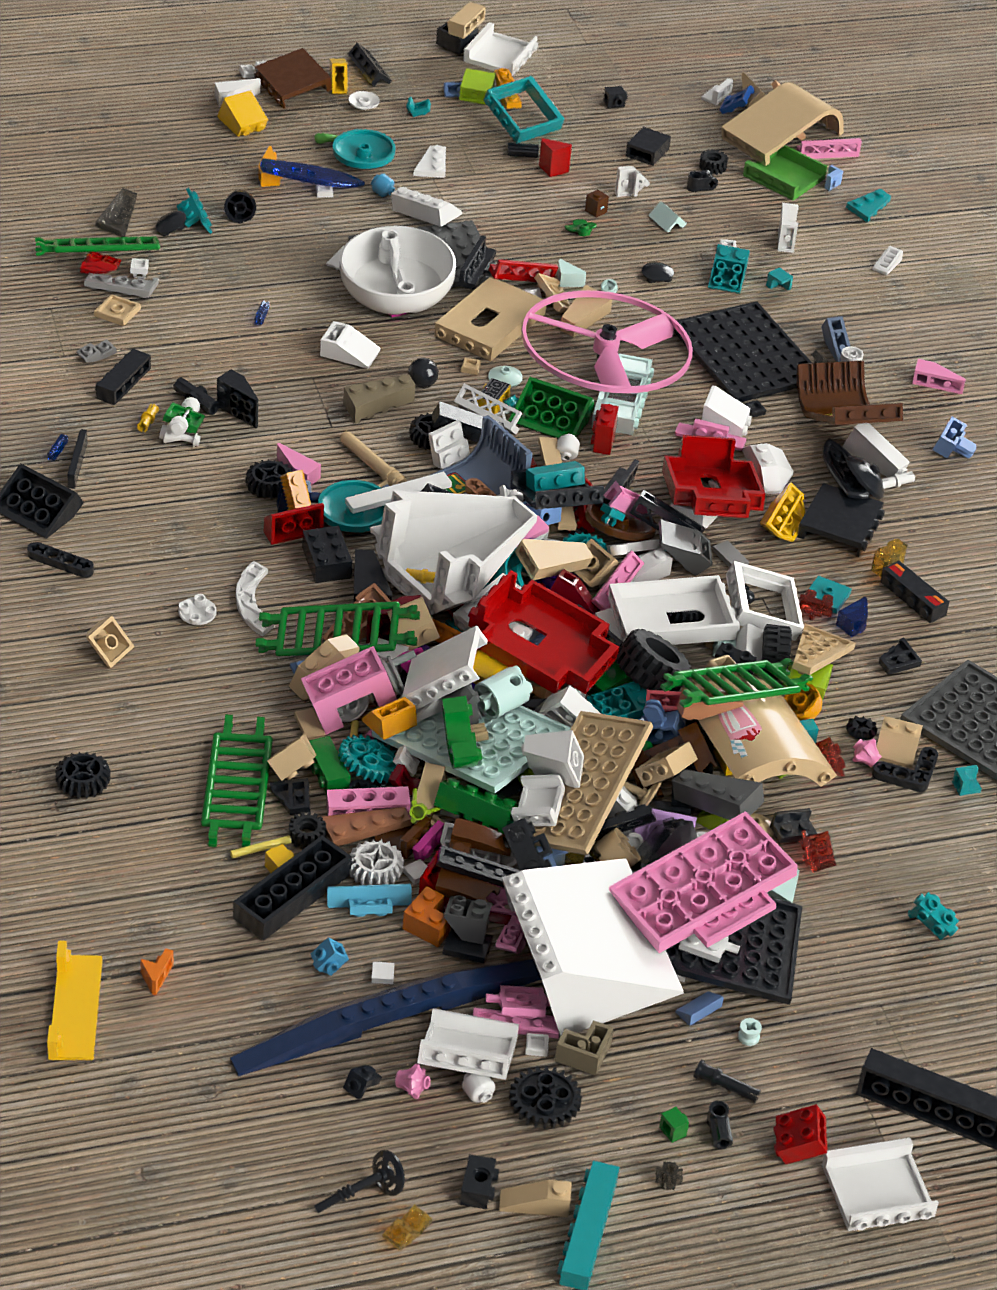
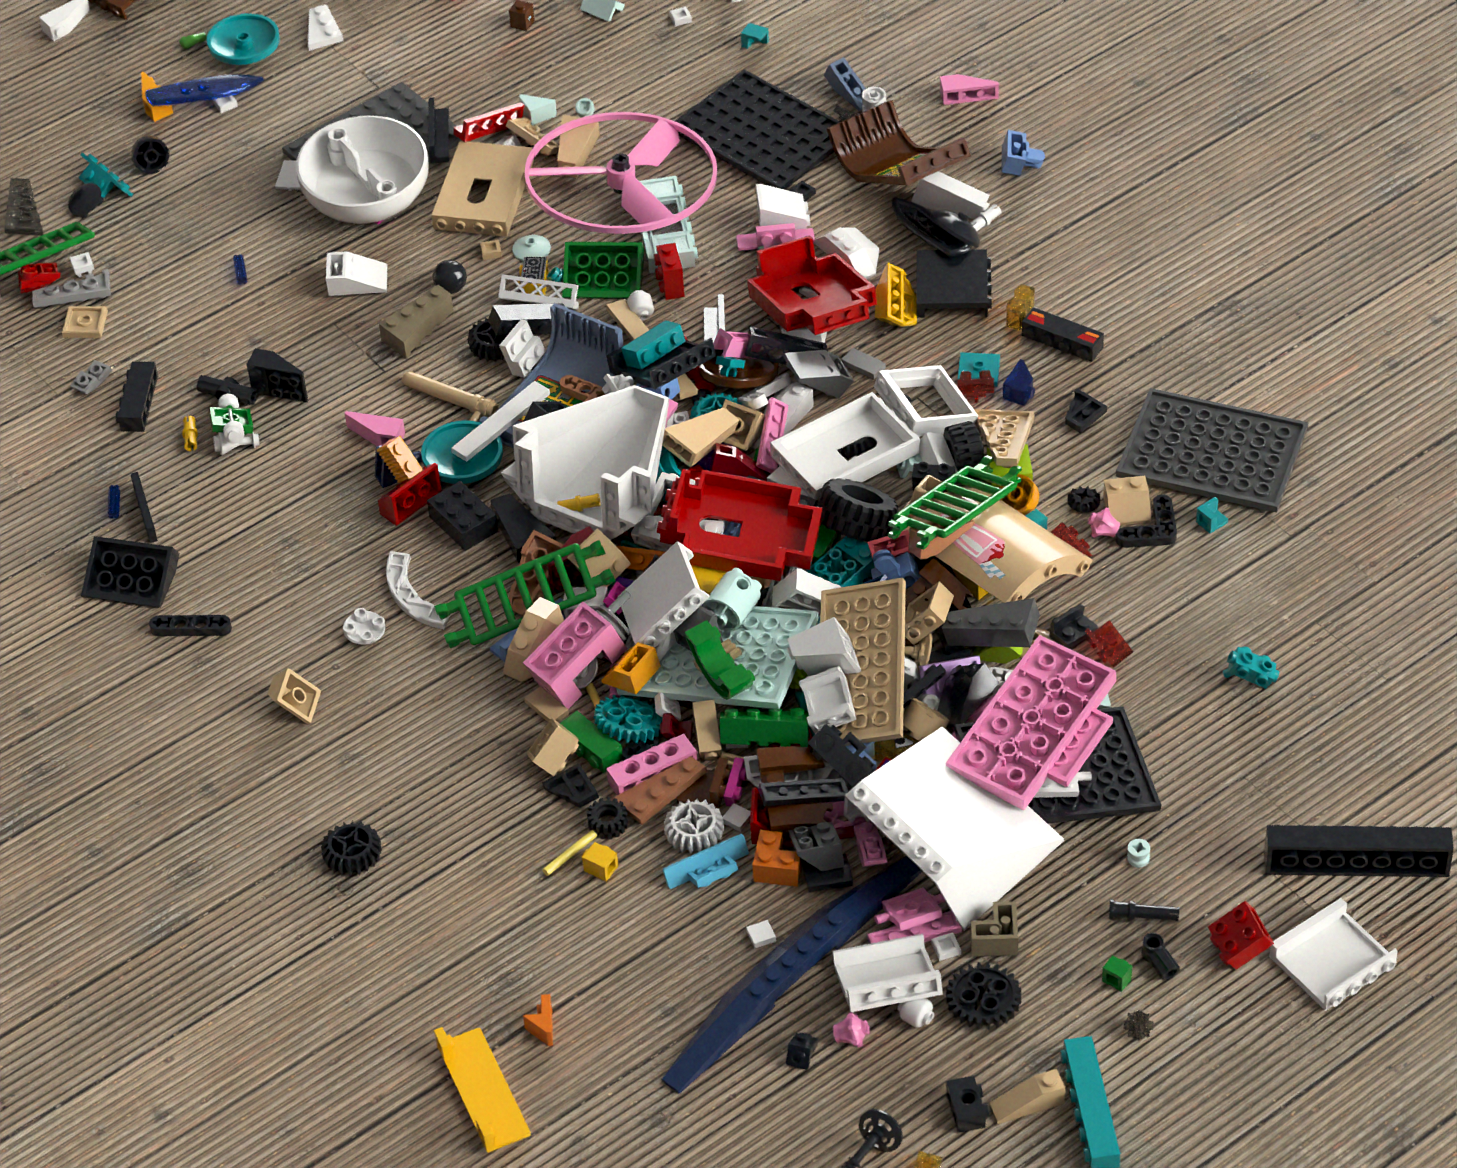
camera: 15 degrees left, 5 degrees up
green bar [200,714,273,848] -> none
yellow slope [217,90,268,137] -> none
black brick [233,836,352,941] -> none
black gear [245,459,292,500] -> none
dark azure brick [310,937,349,976] -> none
dark azure head [371,173,395,197] -> none
white slope [391,187,462,227] -> none
lime plant [410,788,441,824] -> none
green plate [564,219,597,236] -> none
black dish [642,262,674,284] -> none
medium blue slope [676,991,723,1026] -> none
teal slope [708,244,750,294] -> none

